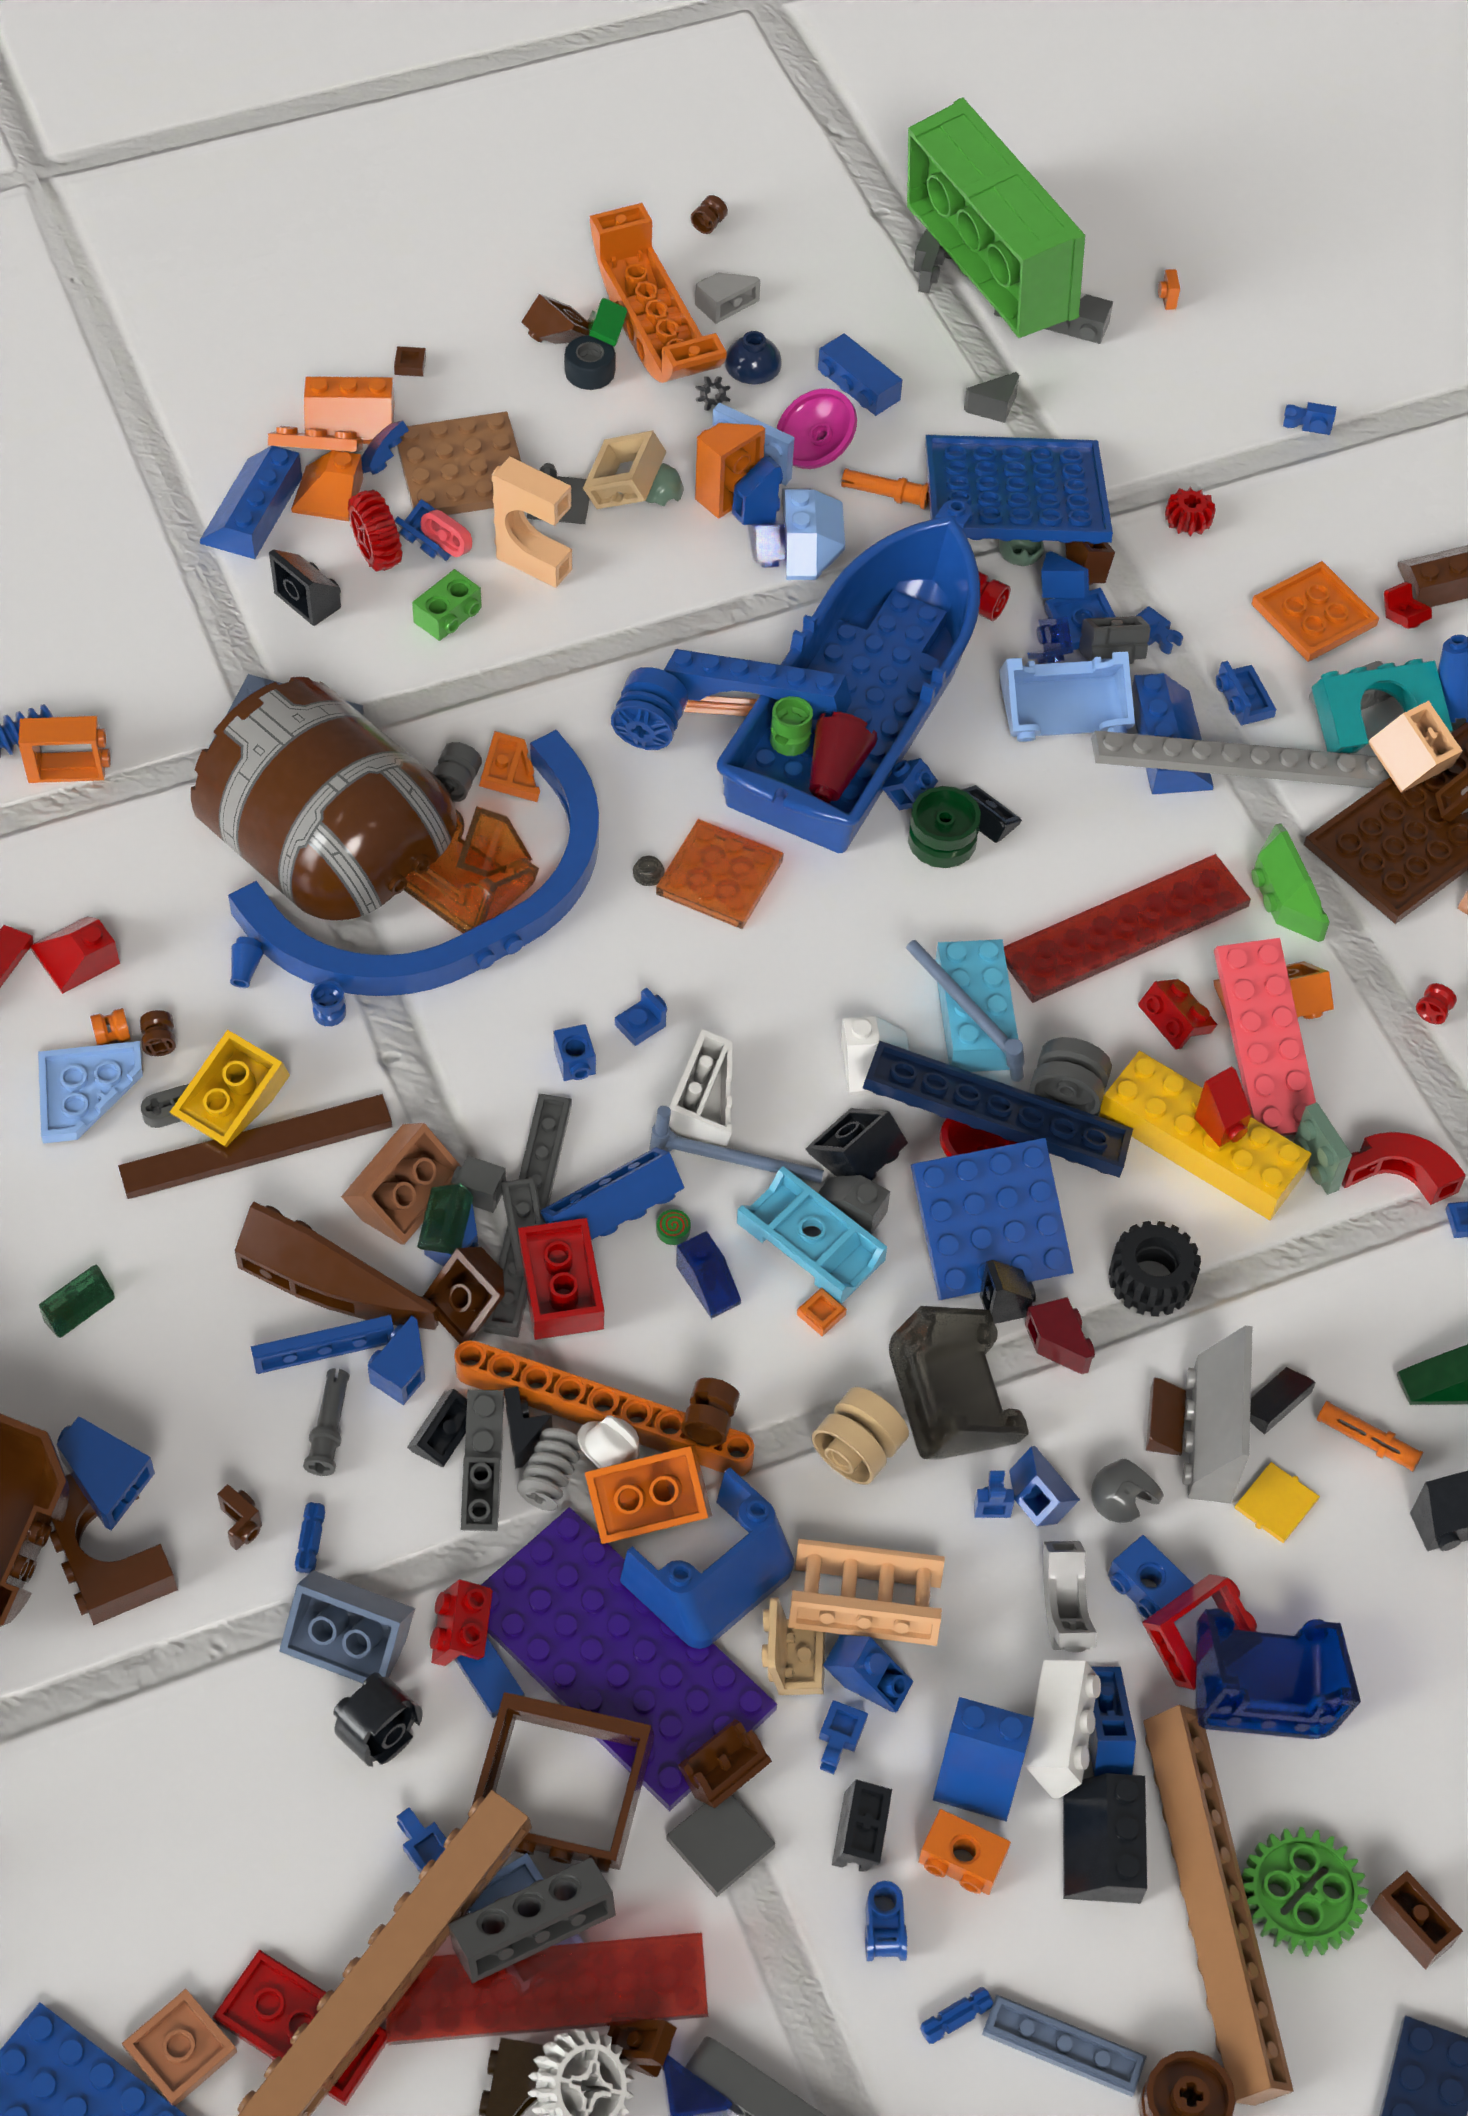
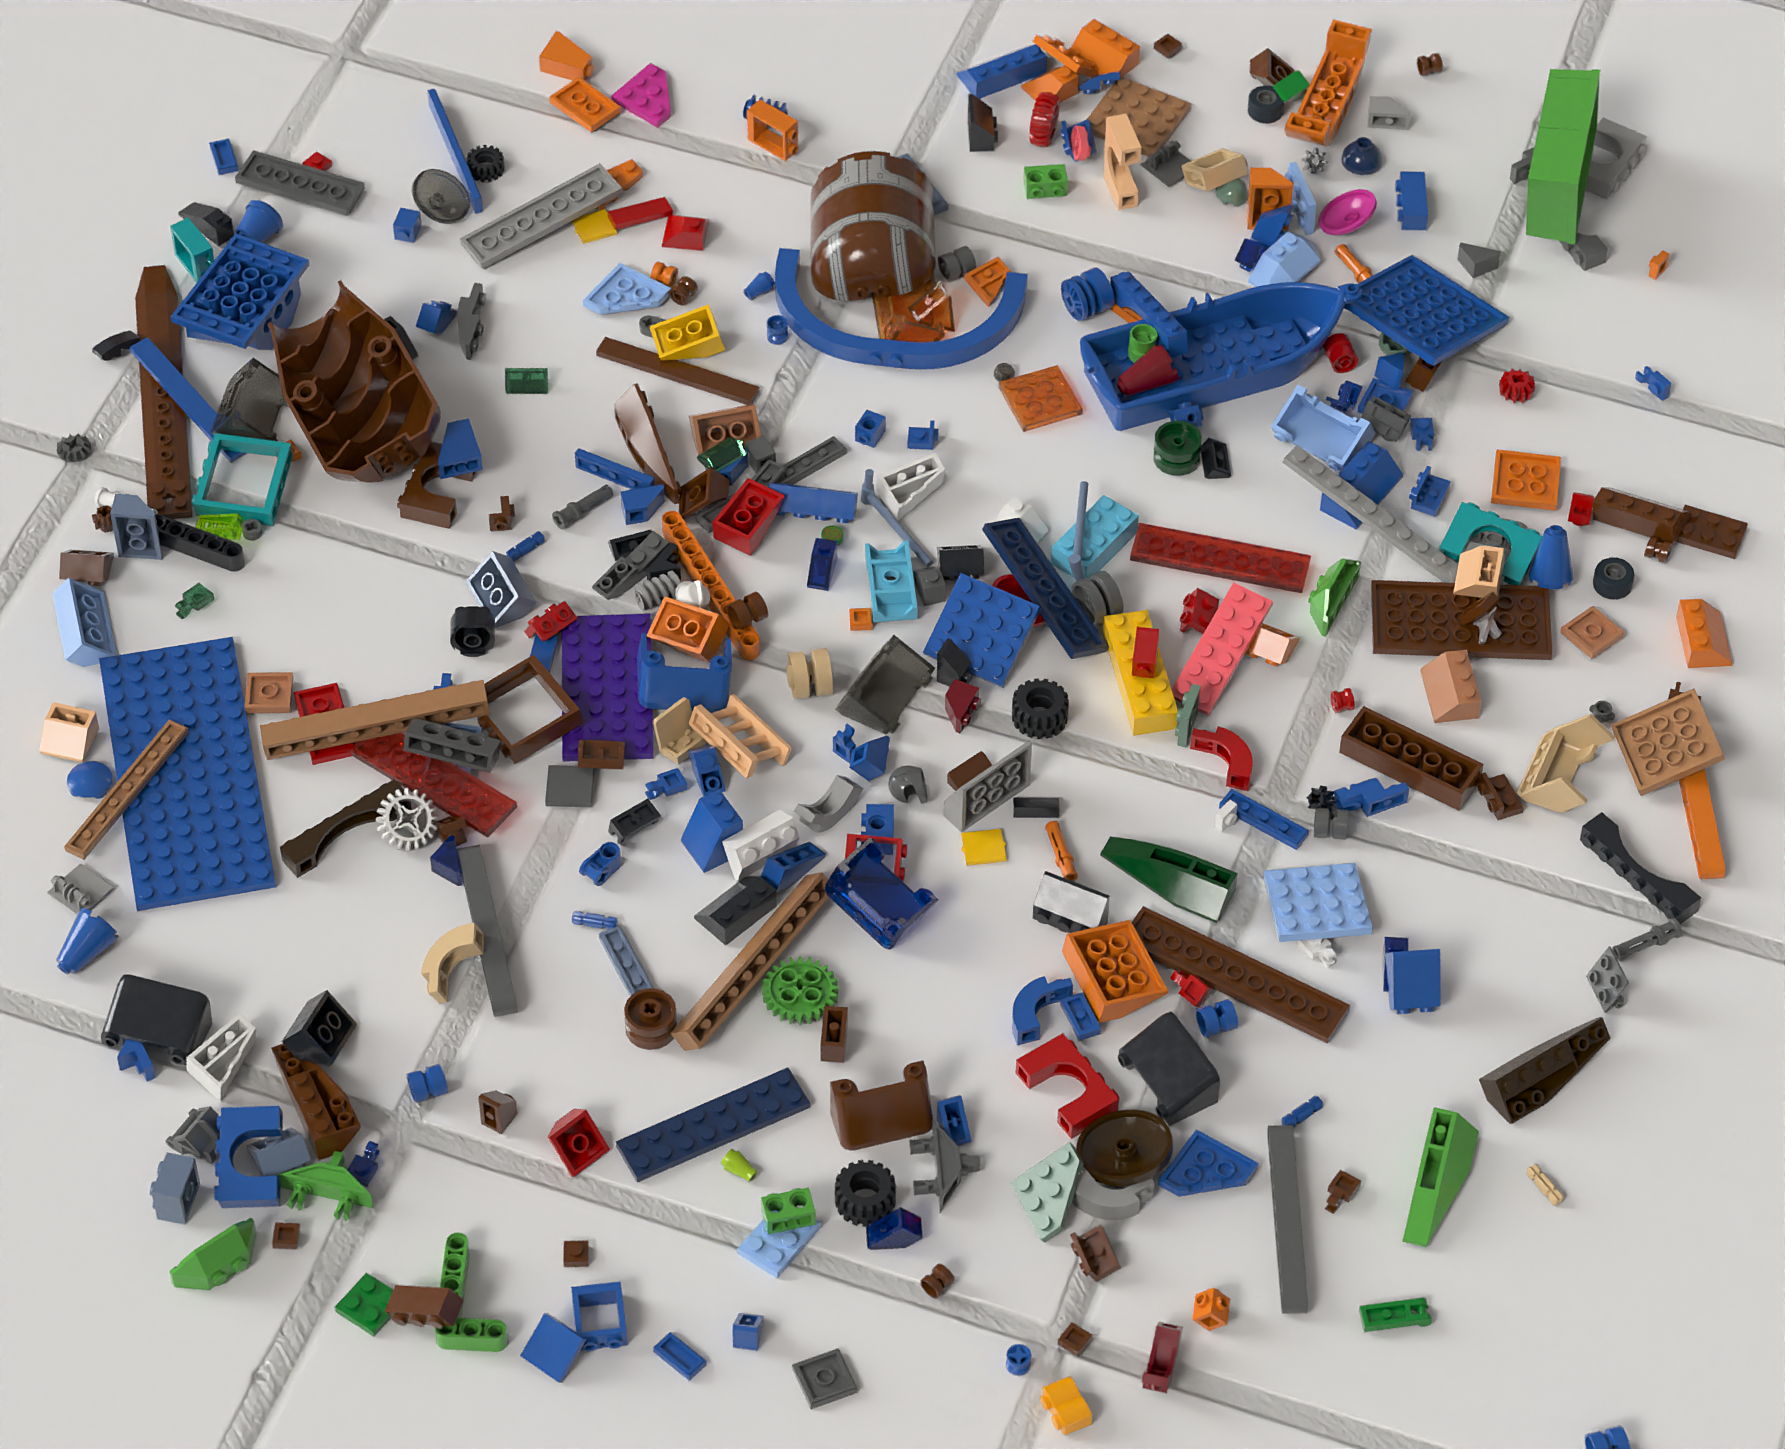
camera: 45 degrees right, 5 degrees down
orange brick [918,1809,1011,1895] -> none

